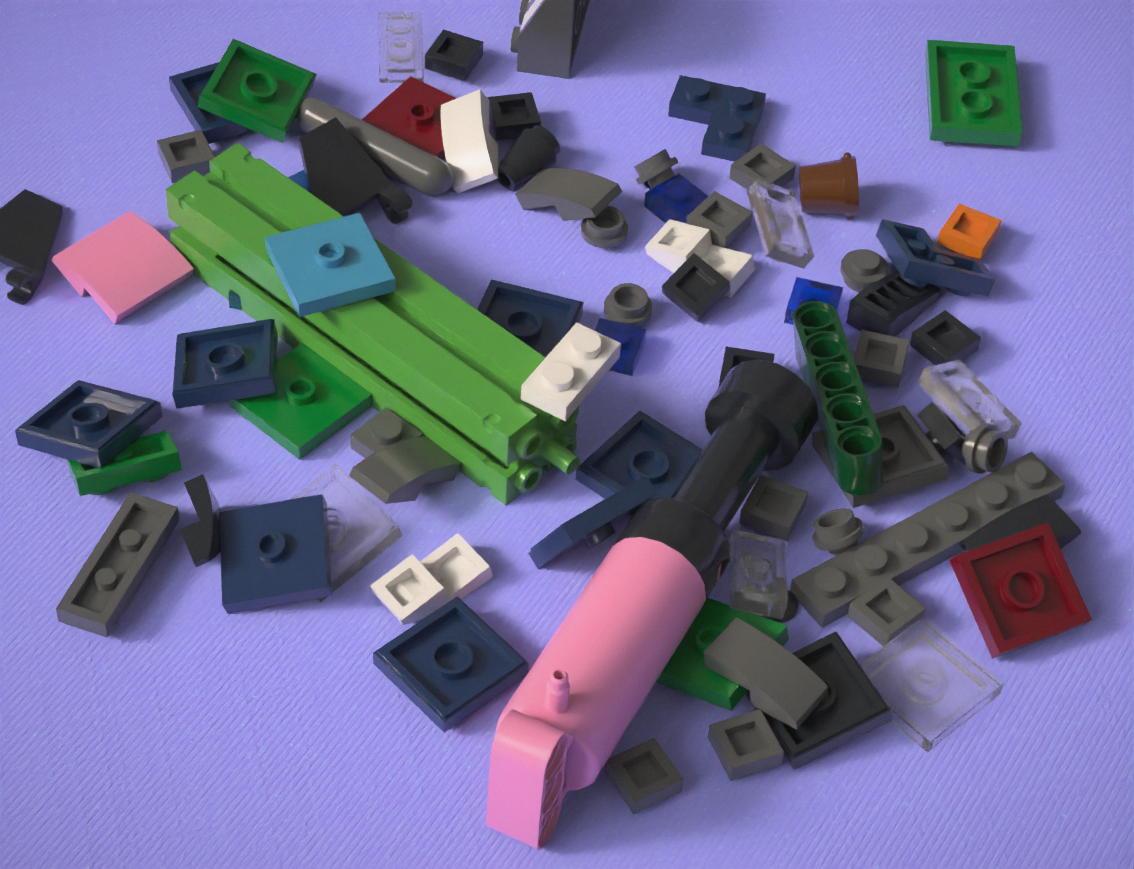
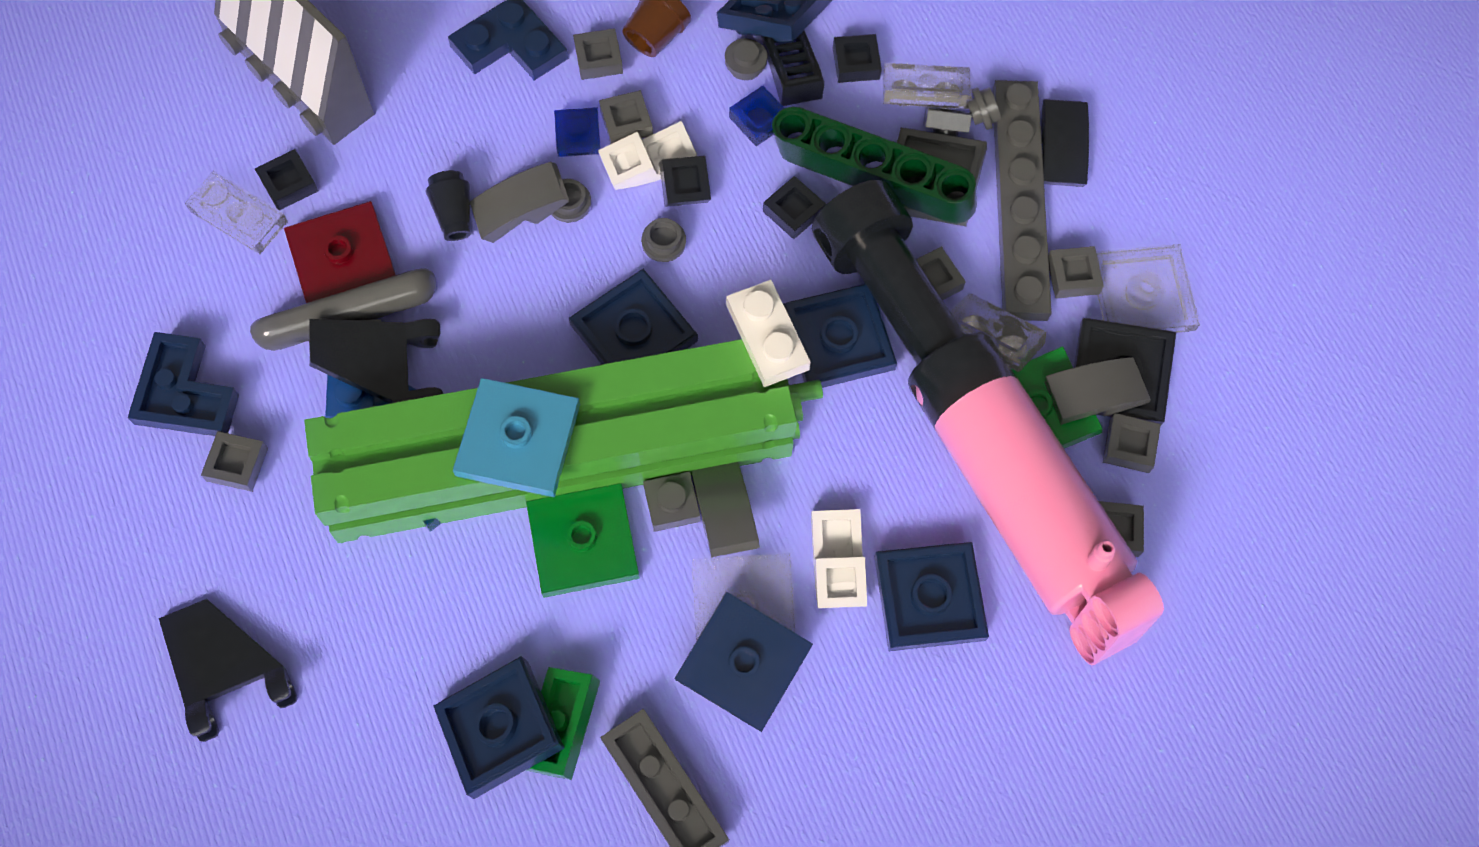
camera: 55 degrees left, 20 degrees up
bright pink slope [52,211,194,324] -> none
dark blue plate [172,319,278,409] -> none
black slope [180,474,222,567] -> none
green plate [197,38,317,143] -> none
white slope [441,89,498,194] -> none
black plate [488,92,541,140] -> none
dark blue plate [528,478,657,569] -> none
clear blue plate [594,318,646,376] -> none
dark grey plate [634,149,679,188] -> none
clear plate [746,179,815,269] -> none
dark grey plate [812,508,865,554] -> none
dark grey plate [854,330,909,388] -> none
dark red plate [949,522,1092,659] -> none

